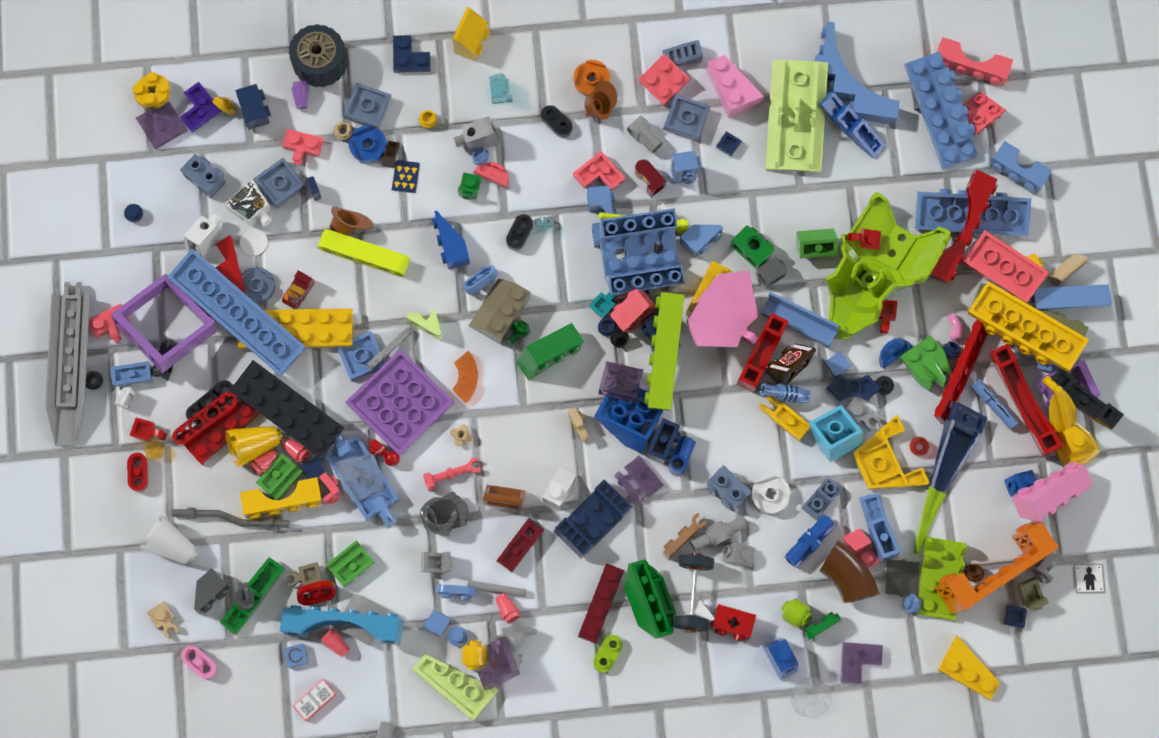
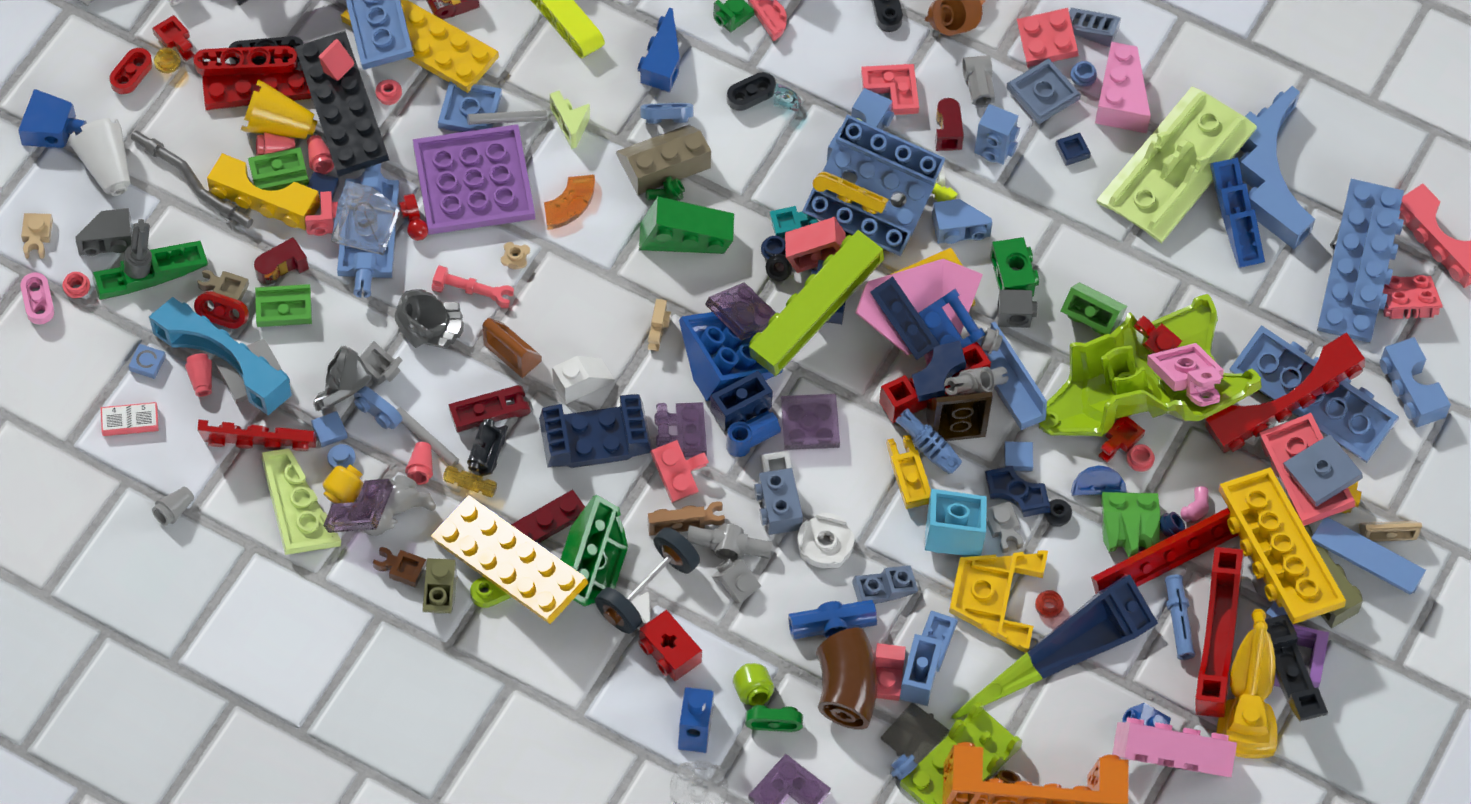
camera: 35 degrees right, 15 degrees down
none -> blue torso [18,89,87,148]
none -> coral plate [62,272,90,298]
none -> red wing [197,419,317,451]
none -> dark red leg [254,237,309,285]
none -> dark grey hair [313,346,372,411]
none -> coral slope [319,39,354,80]
none -> reddish brown plate [373,547,427,588]
none -> coral plate [375,79,402,105]
none -> olive slope [423,558,457,614]
none -> plate [431,496,588,624]
none -> clear yellow axle [443,466,497,497]
none -> black hinge [467,419,509,478]
none -> coral plate [650,440,709,503]
none -> white slope [760,450,792,472]
none -> clear purple plate [780,394,840,450]
none -> yellow plate [813,171,889,214]
none -> dark blue plate [870,276,940,360]
none -> dark blue tile [912,340,967,402]
none -> blue plate [919,288,986,348]
none -> light grey pin [944,367,1008,395]
none -> light grey plate [981,328,1003,355]
none -> medium blue plate [1070,61,1097,87]
none -> coral plate [1126,444,1155,472]
none -> bright pink plate [1147,343,1224,407]
none -> sand blue plate [1283,434,1363,507]

